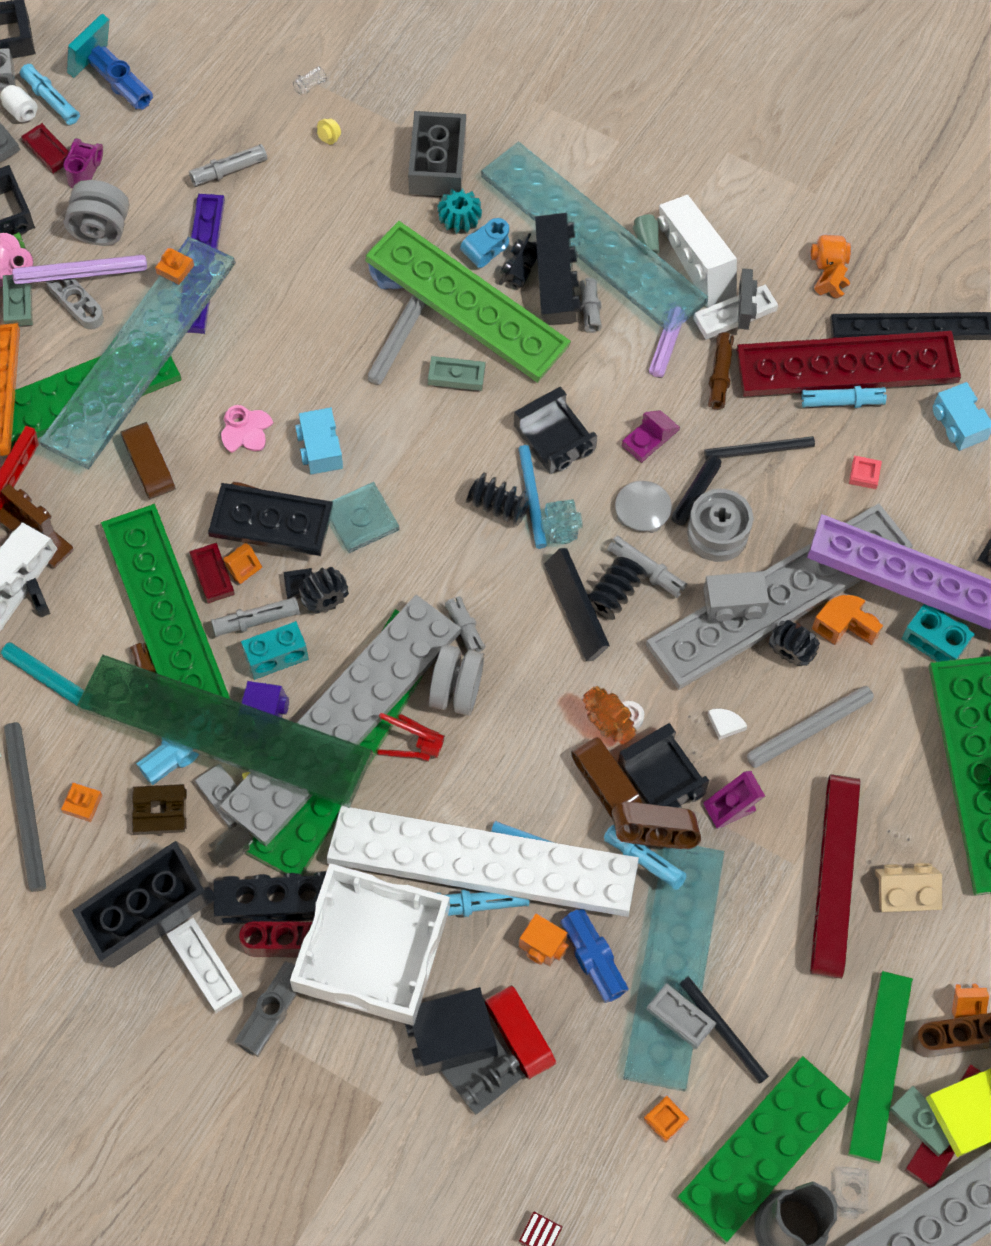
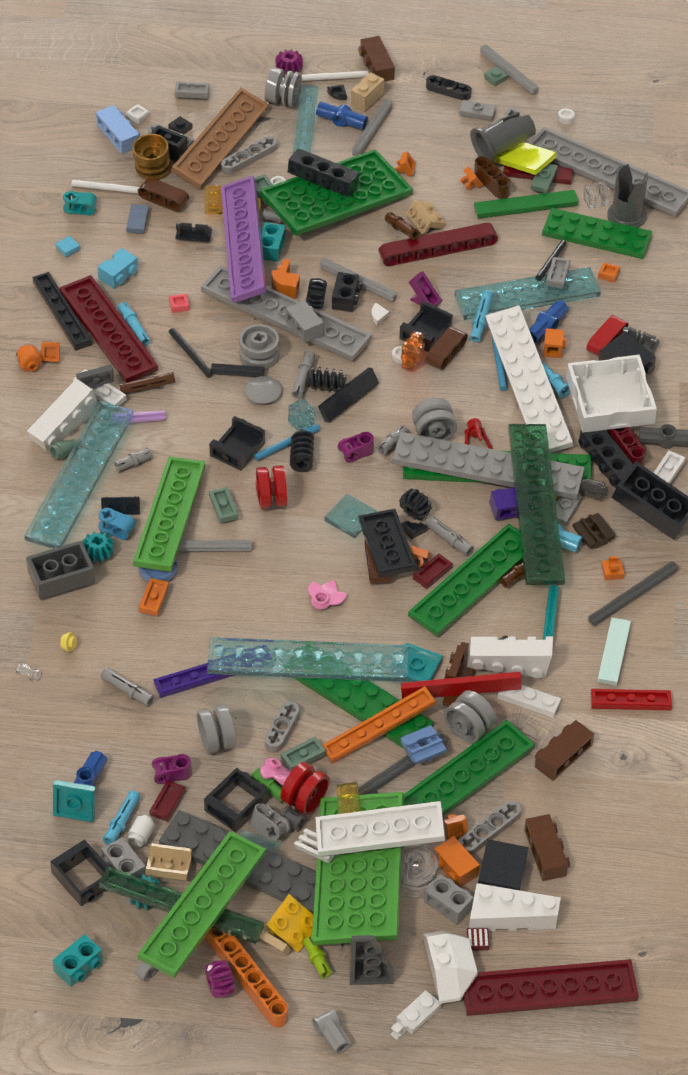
camera: 115 degrees left, 15 degrees down
lavender axle [12,255,147,284] -> none
reddish brown beam [120,422,176,500] -> none
orange tile [155,248,194,285] -> none
teal brick [241,621,309,680] -> none
medium azure brick [295,407,343,475] -> none
black brick [535,212,581,325] -> none
reddish brown beam [612,802,701,849] -> none
magenta slope [622,410,680,463] -> none
none -> orange plate [139,578,169,616]
none -> red wheel [255,465,287,509]
none -> black brick [331,272,362,312]
none -> magenta piece [337,432,374,463]
none -> reddish brown pin [384,212,420,240]
none -> teal tile [391,643,443,682]

